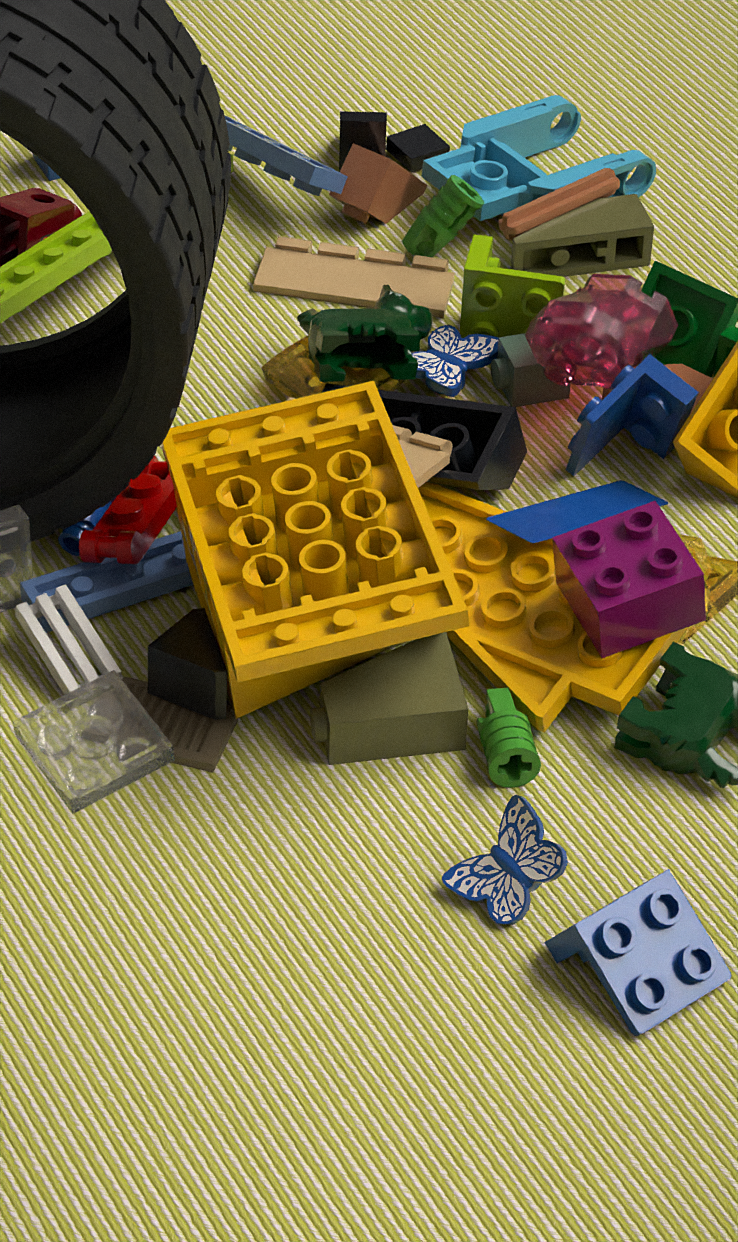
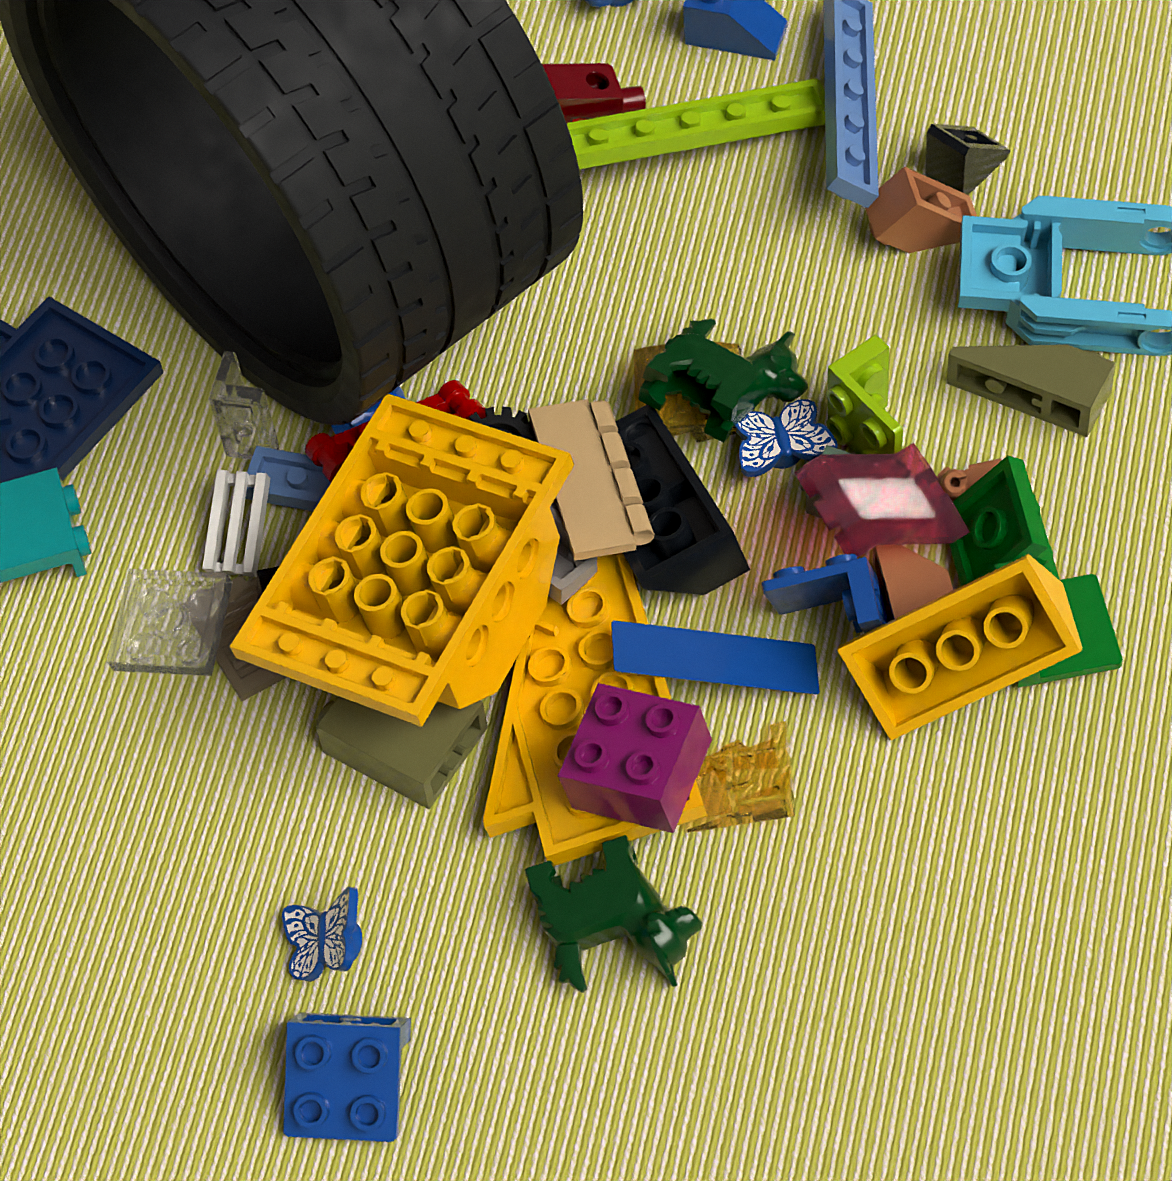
camera: 50 degrees right, 15 degrees up
tan windscreen [253,236,455,318] -> none
black tile [386,124,450,172] -> none
bright green hinge [402,175,484,257] -> none
bright green hinge [477,688,541,788] -> none
nougat axle [498,168,620,241] -> none

